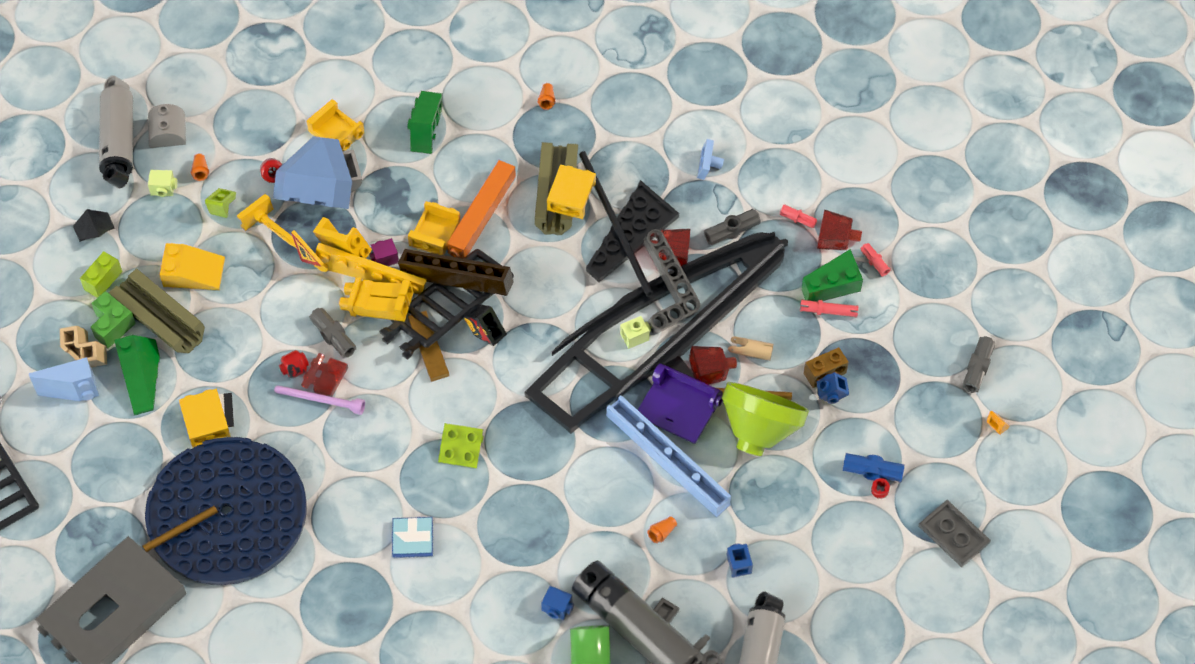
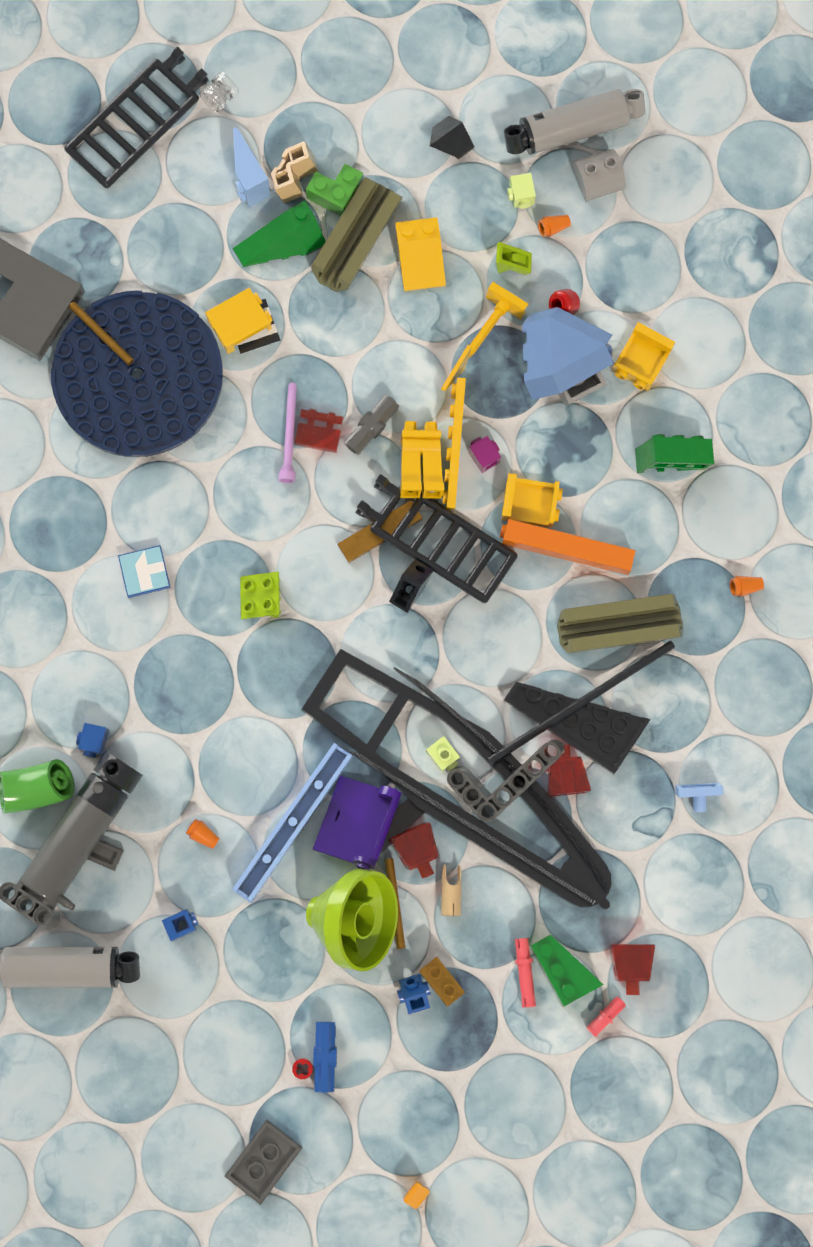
camera: 75 degrees right, 20 degrees up
lime brick [80,251,123,298] -> none
red head [279,350,309,378] -> none
yellow panel [313,217,372,259] -> none
dark brown brick [398,249,514,296] -> none
yellow panel [547,165,596,219] -> none
dark grey piece [704,209,761,245] -> none
coral axle [780,204,817,228] -> none
dark grey piece [962,336,995,393] -> none

